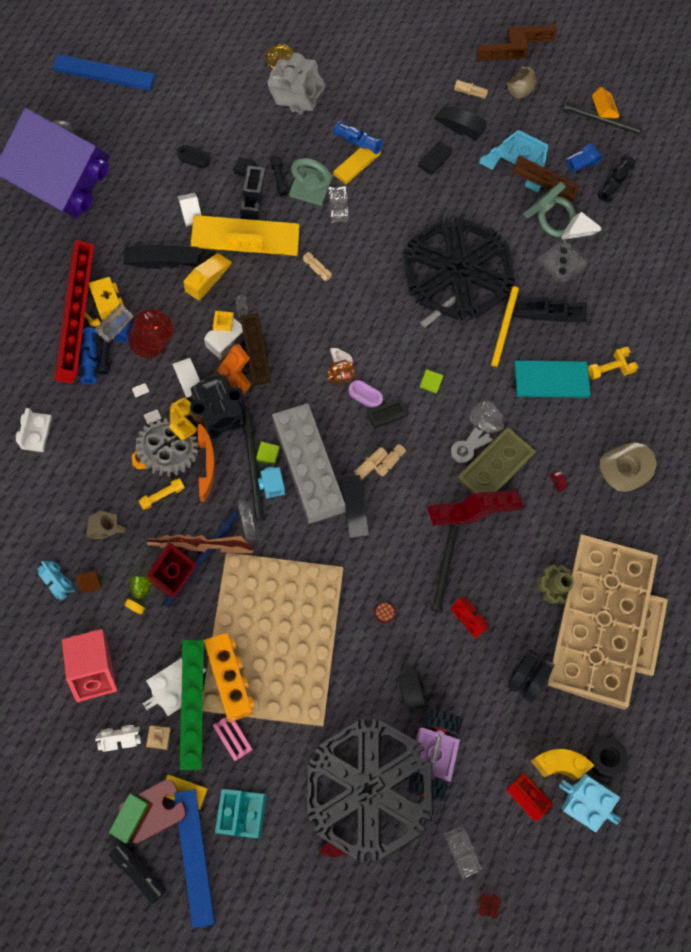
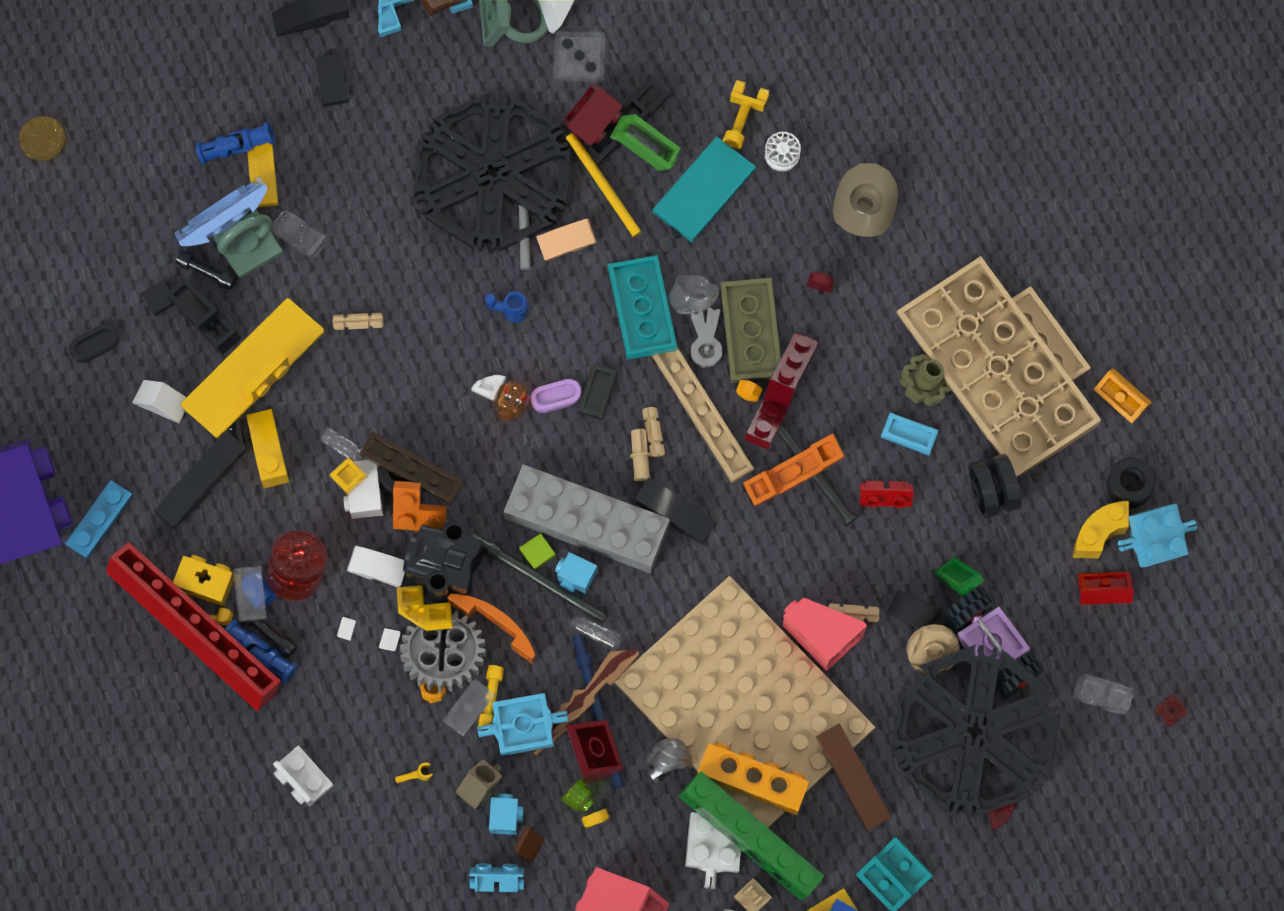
camera: 45 degrees left, 5 degrees up
bright pink tile [213,717,252,761] -> none
light grey piece [268,53,326,115] -> none
tile [375,602,395,623] -> none
lime tile [420,369,444,393] -> none
none -> dark azure plate [65,480,133,559]
none -> light blue slope [174,176,268,246]
none -> yellow hand [395,762,433,783]
none -> clear slope [442,679,496,737]
none -> medium azure plate [477,693,568,756]
none -> blue piece [485,292,529,322]
none -> medium azure brick [489,794,523,835]
none -> light nougat slope [537,219,597,261]
none -> dark red slope [562,82,623,146]
none -> teal tile [607,255,678,360]
none -> bright green window [610,114,680,171]
none -> flat silver hair [642,738,693,784]
none -> tan tile [651,347,754,483]
none -> light orange tile [736,380,762,402]
none -> orange slope [743,434,845,506]
none -> white wheel [765,132,801,171]
none -> coral slope [782,598,867,671]
none -> reddish brown tile [815,723,891,831]
none -> tan axle [828,603,879,623]
none -> medium azure tile [881,412,939,455]
none -> tan tile [906,624,960,674]
none -> green tile [935,557,984,597]
none -> light orange slope [1093,369,1152,423]

